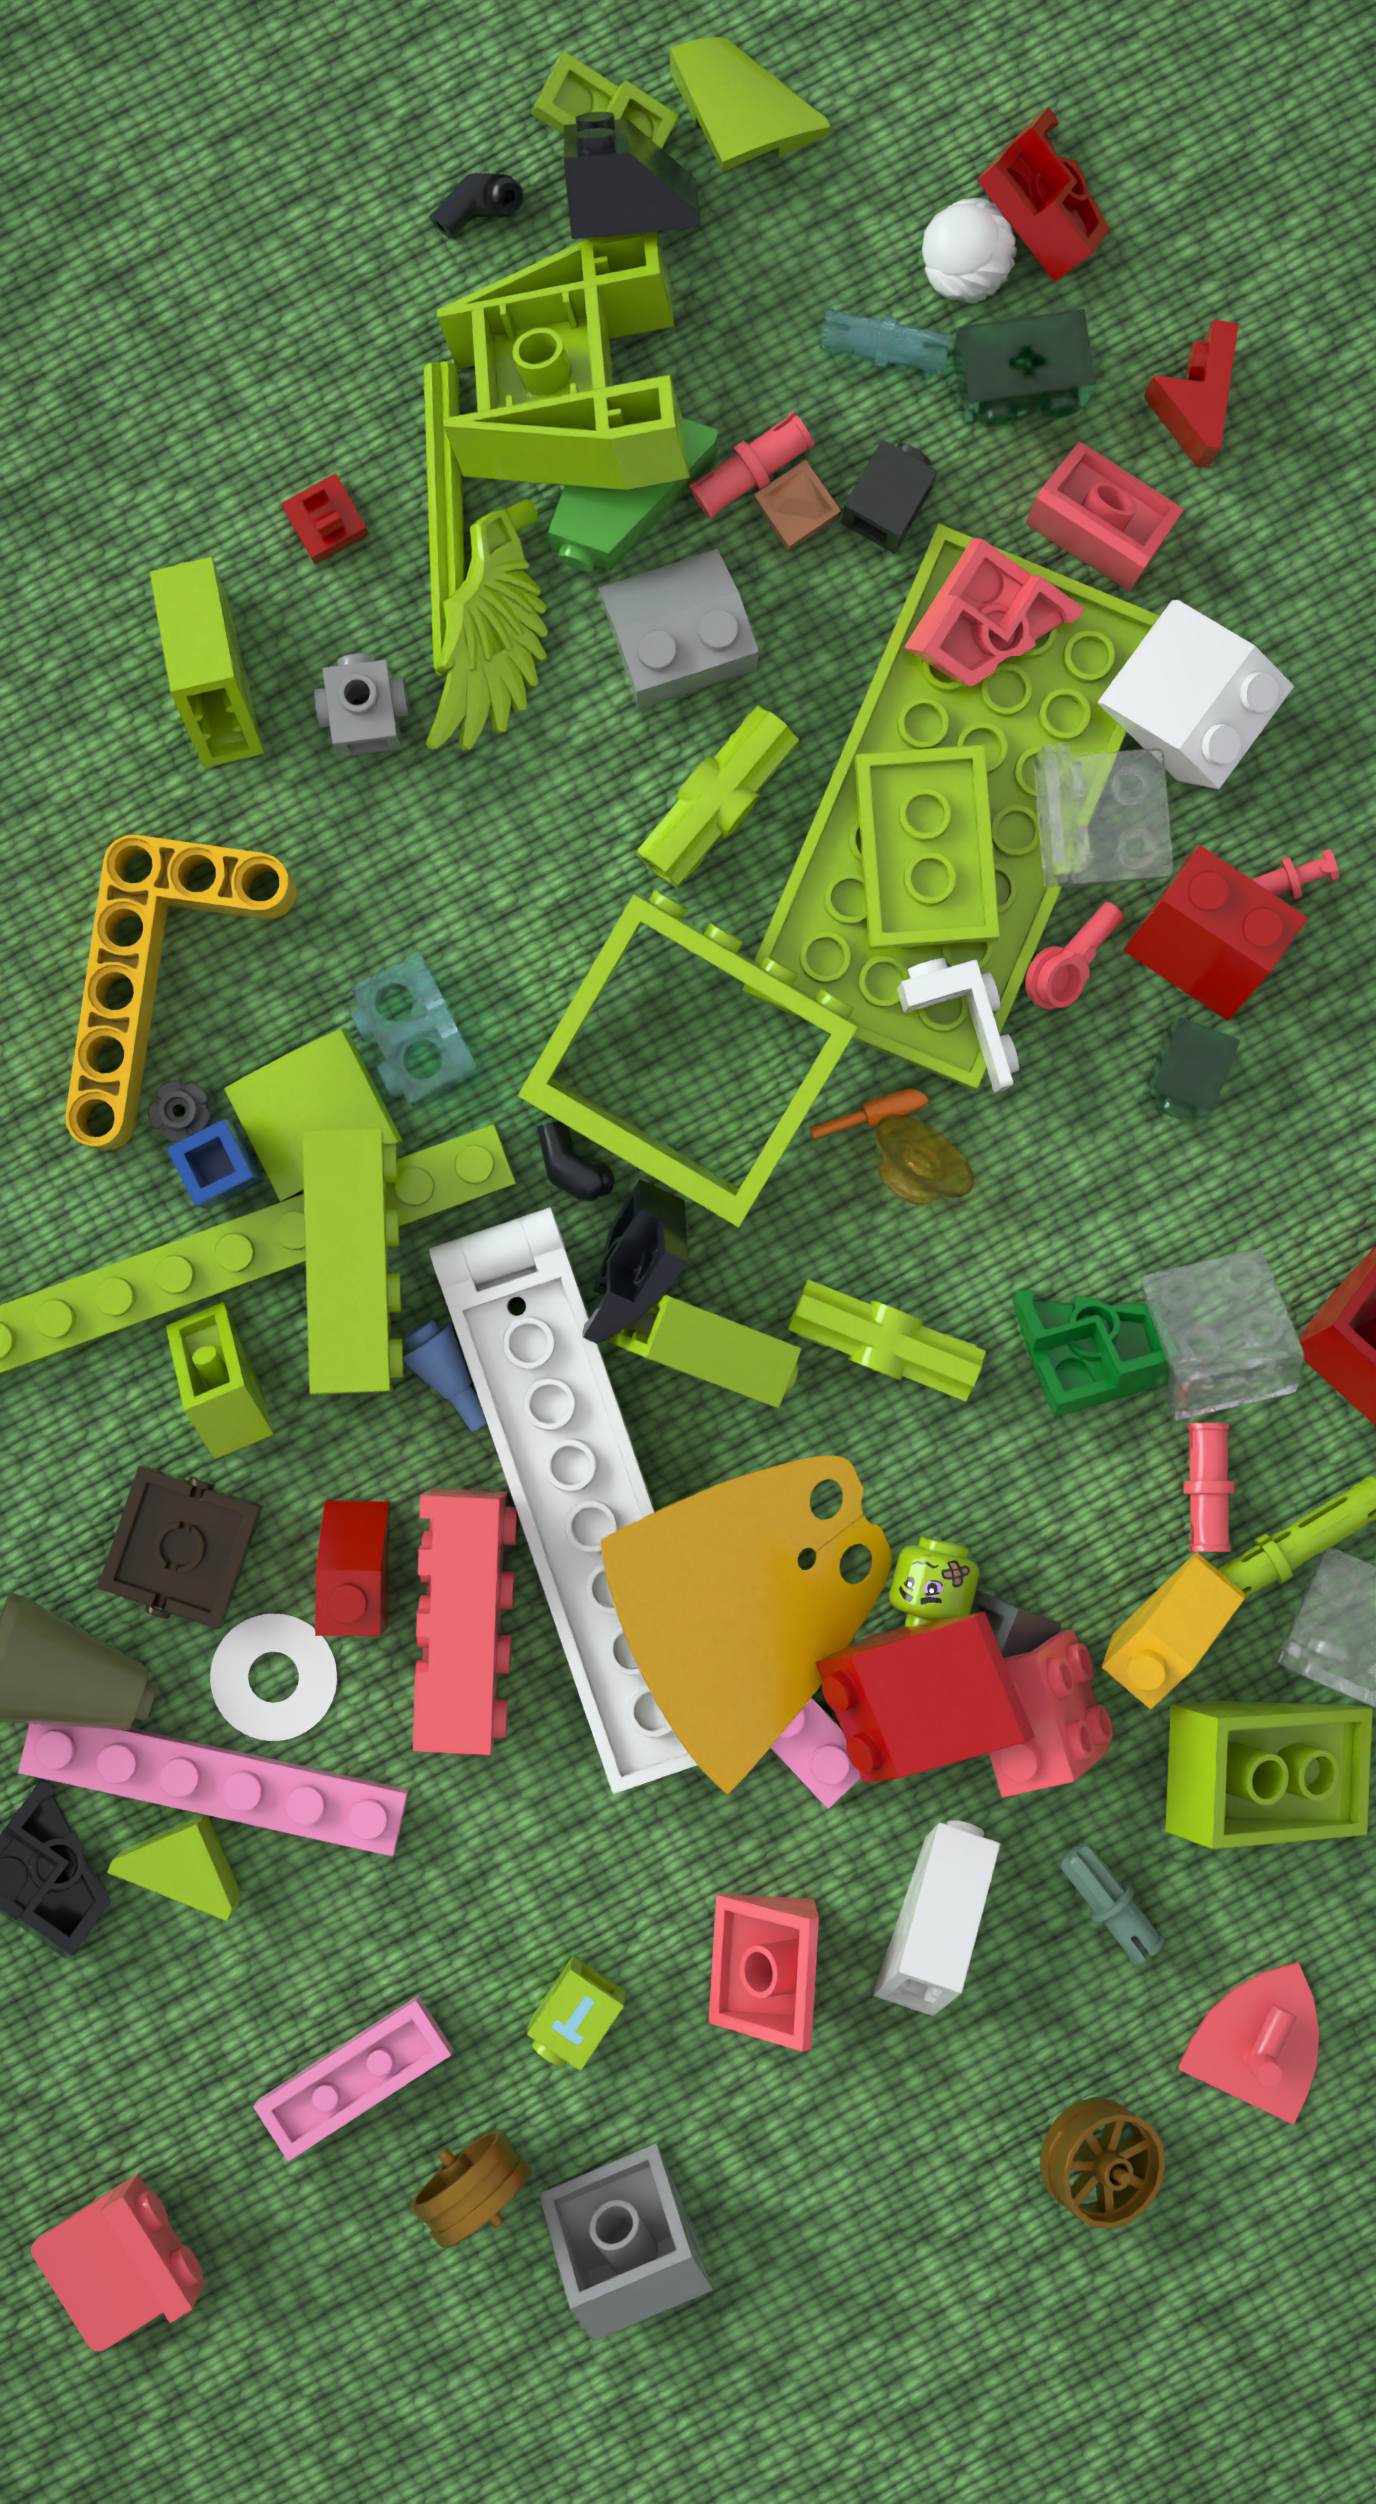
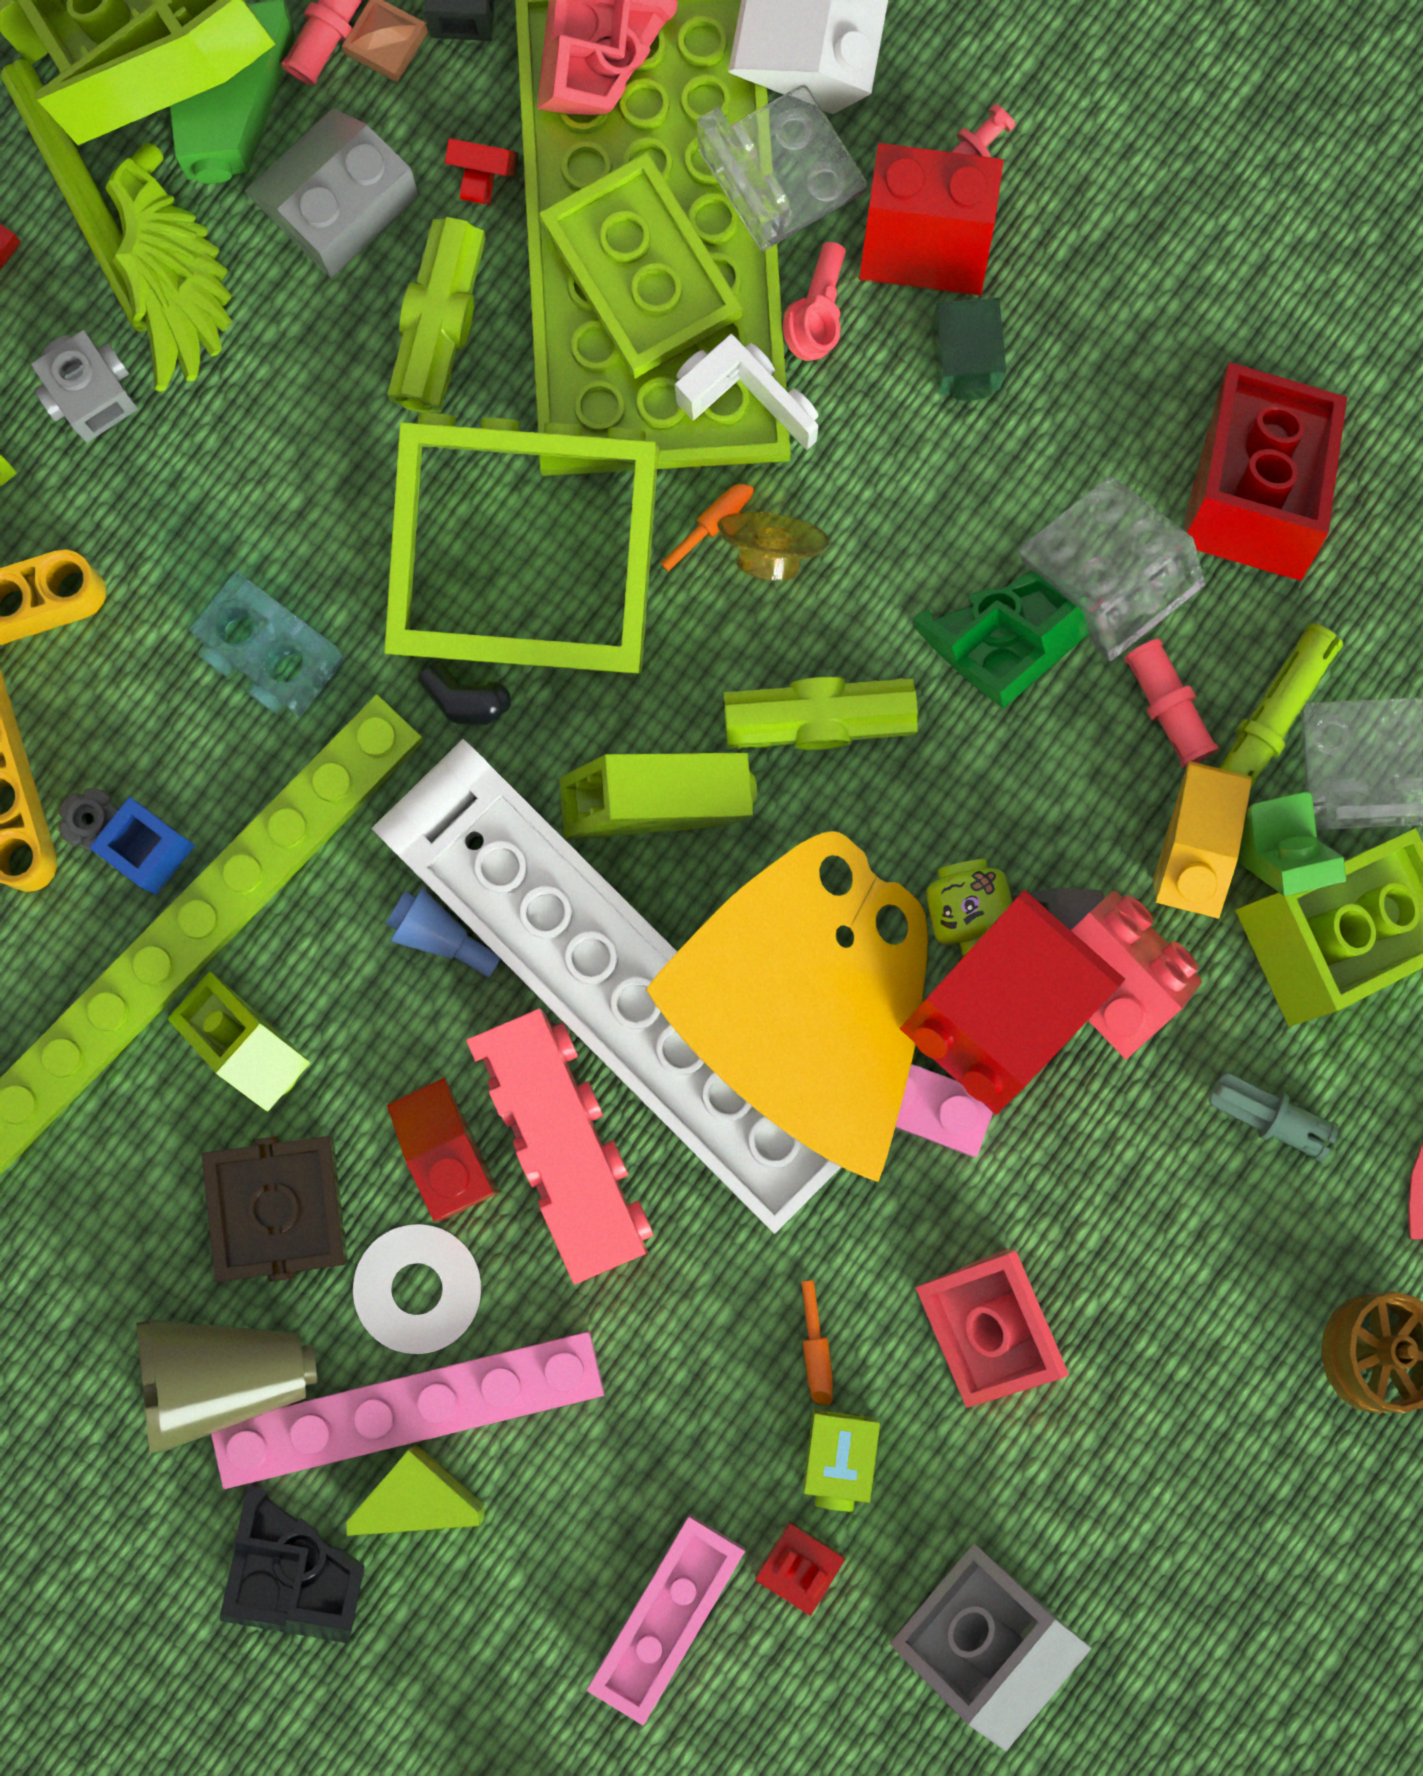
camera: 20 degrees left, 5 degrees down
lime slope [224,1027,403,1202] -> none
lime wedge [302,1127,404,1395] -> none
pearl gold wheel [410,2129,532,2248] -> none
black slope [583,1179,688,1344] -> none
white slope [873,1820,1000,2016] -> none
none -> red tile [445,138,519,205]
none -> red tile [755,1521,846,1616]
none -> orange piece [801,1280,833,1405]
none -> bright green slope [1237,791,1346,896]

